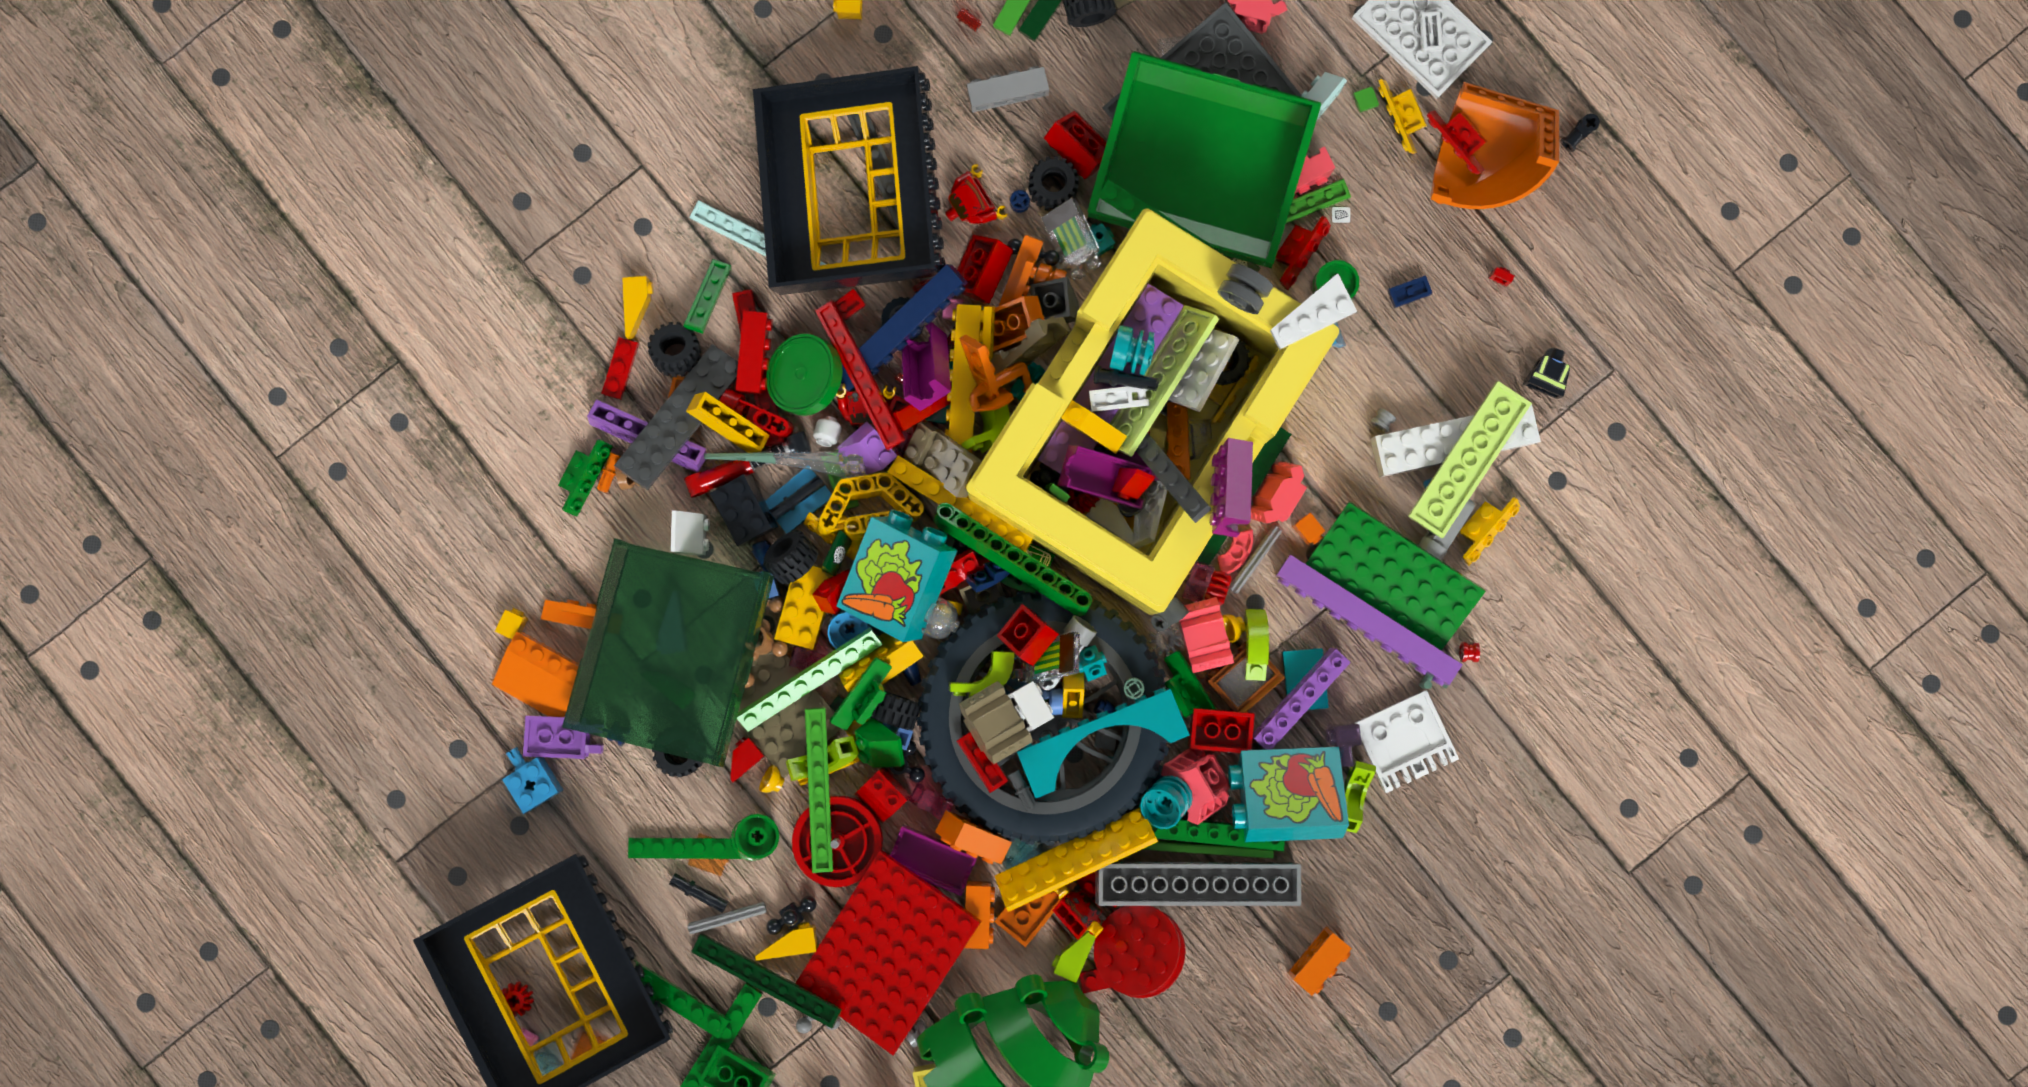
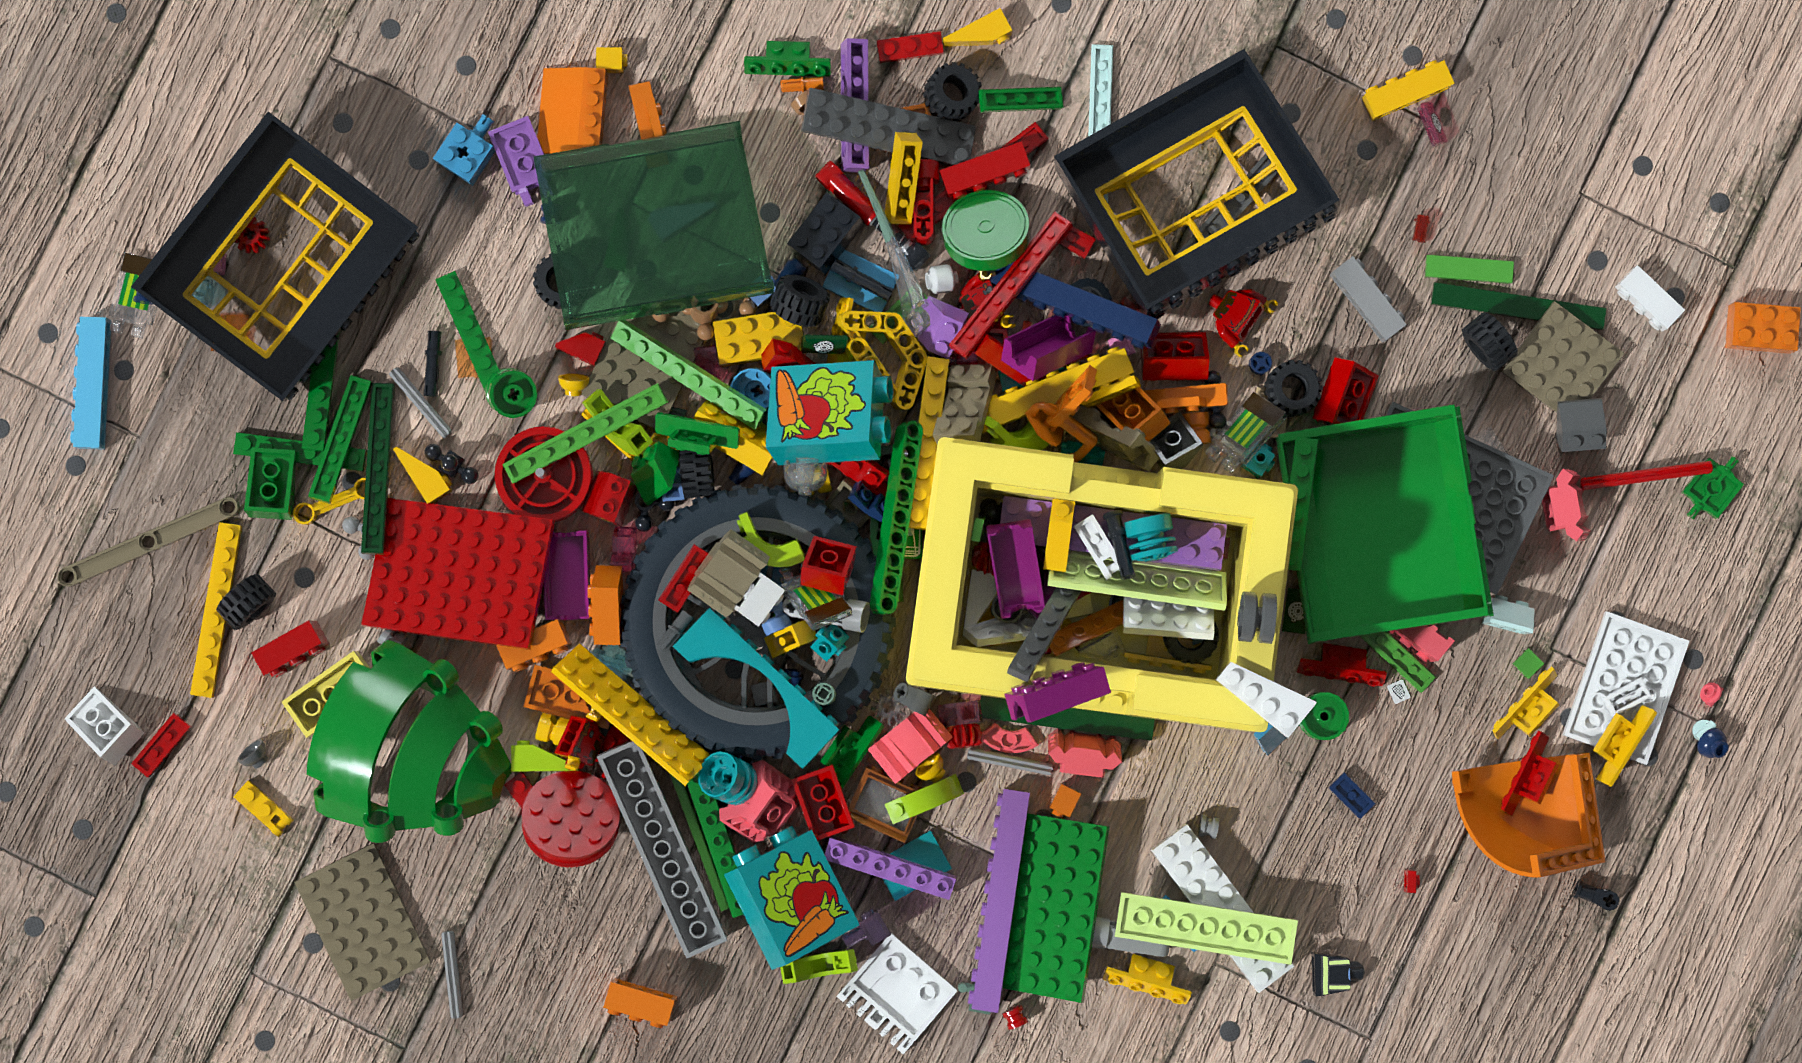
camera: 70 degrees right, 0 degrees up
white slope [671,510,710,555] -> none
red slope [1112,468,1155,501] -> none
none -> yellow piece [293,478,366,525]
none -> green plate [308,375,372,504]
none -> yellow wheel [535,712,569,745]
none -> yellow bracket [1593,705,1657,787]

